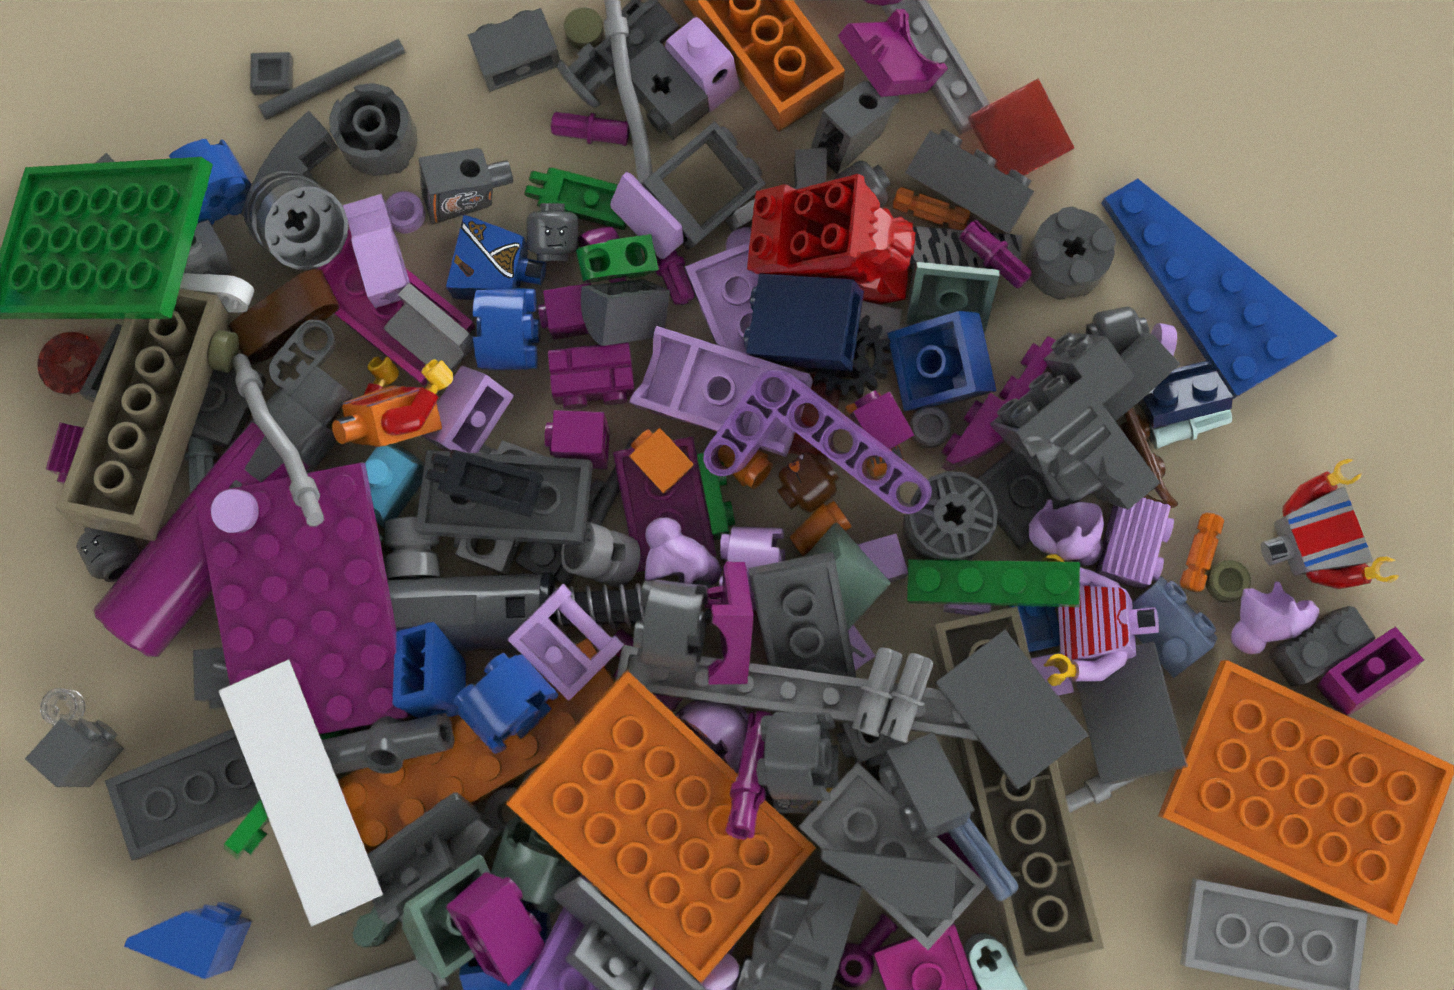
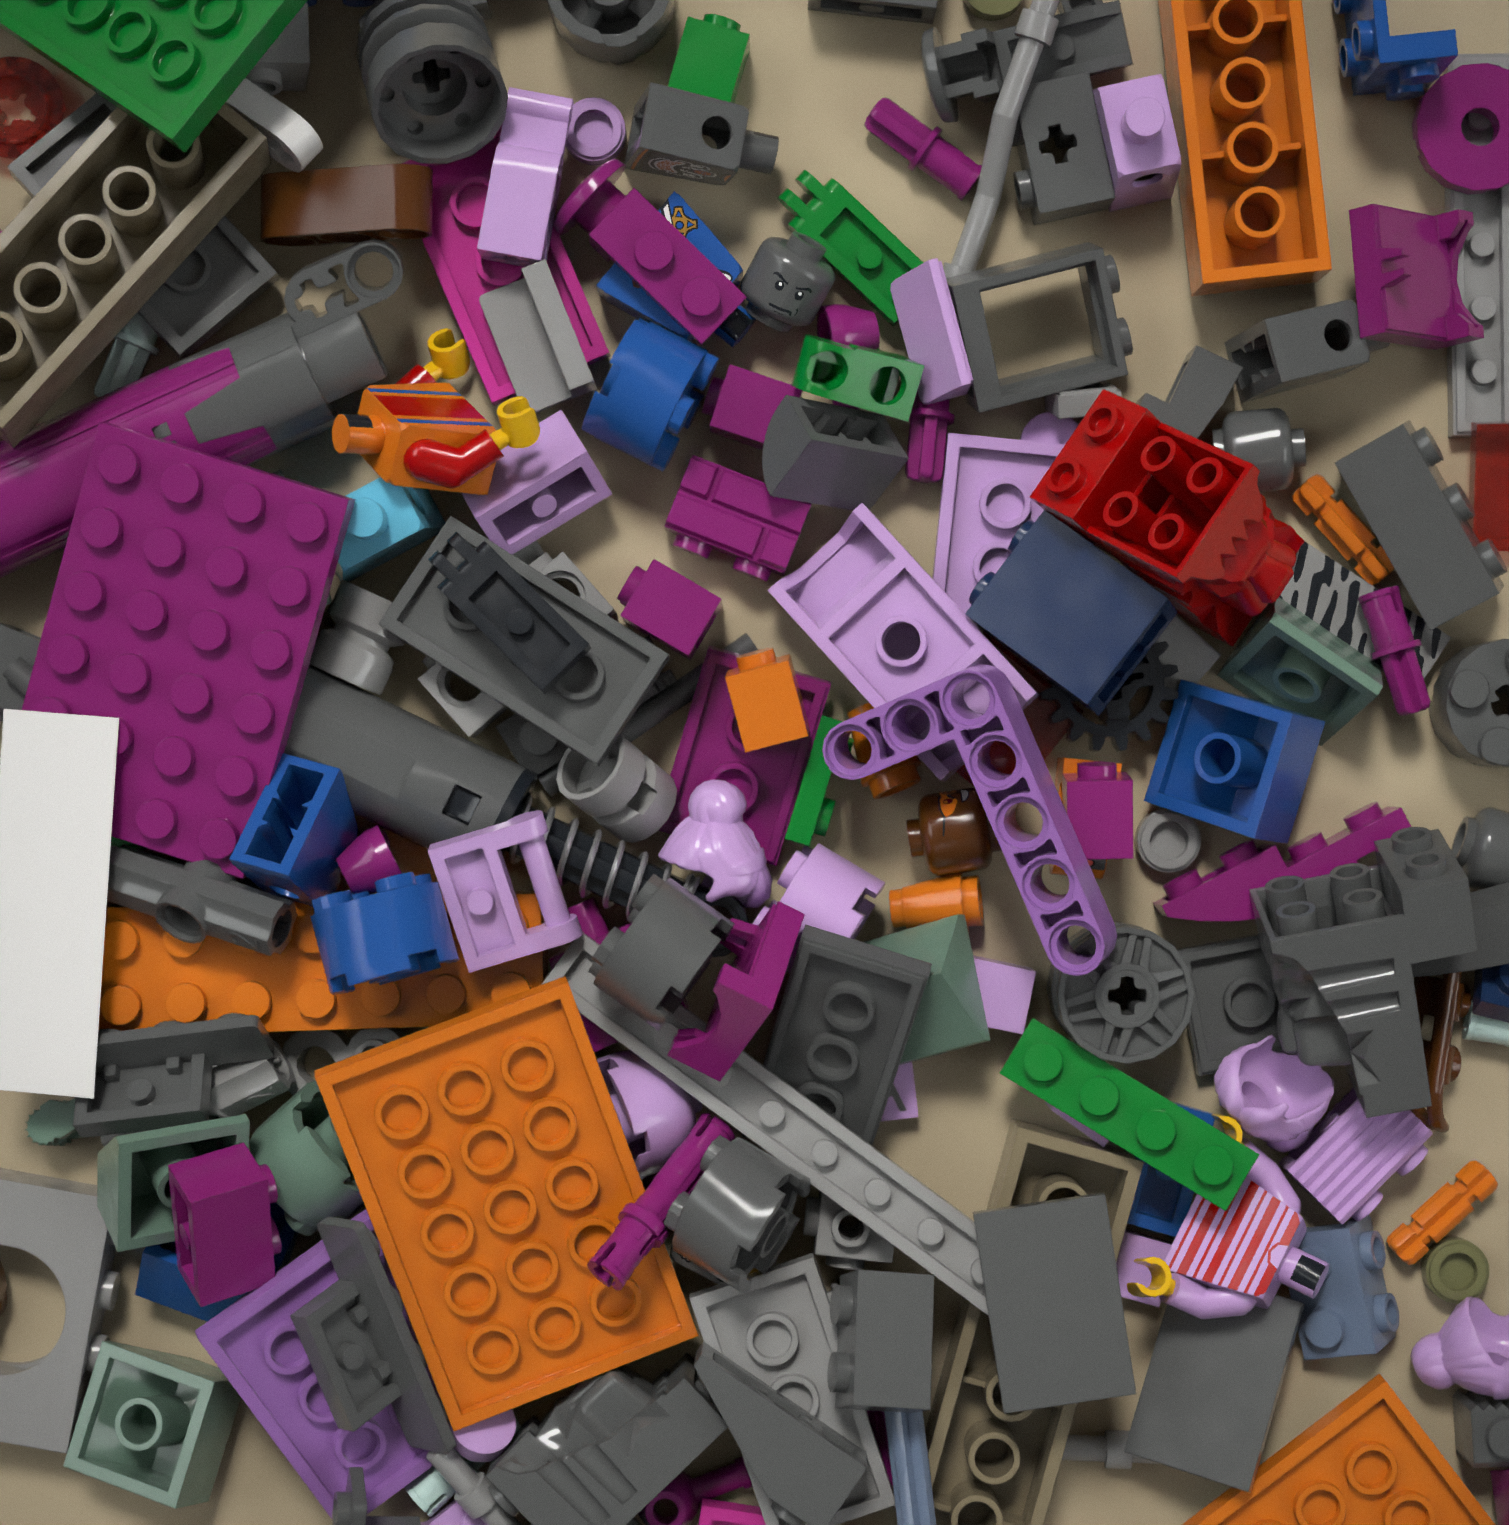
camera: 25 degrees right, 10 degrees up
olive tile [208,330,239,373] -> none
lavender tile [211,489,259,533] -> none
light grey bar [232,354,324,526] -> none
light grey axle [851,648,903,737] -> none
light grey axle [880,653,933,743] -> none
none -> magenta bar [336,825,402,894]
none -> magenta piece [553,159,747,345]
none -> green brick [668,14,750,103]

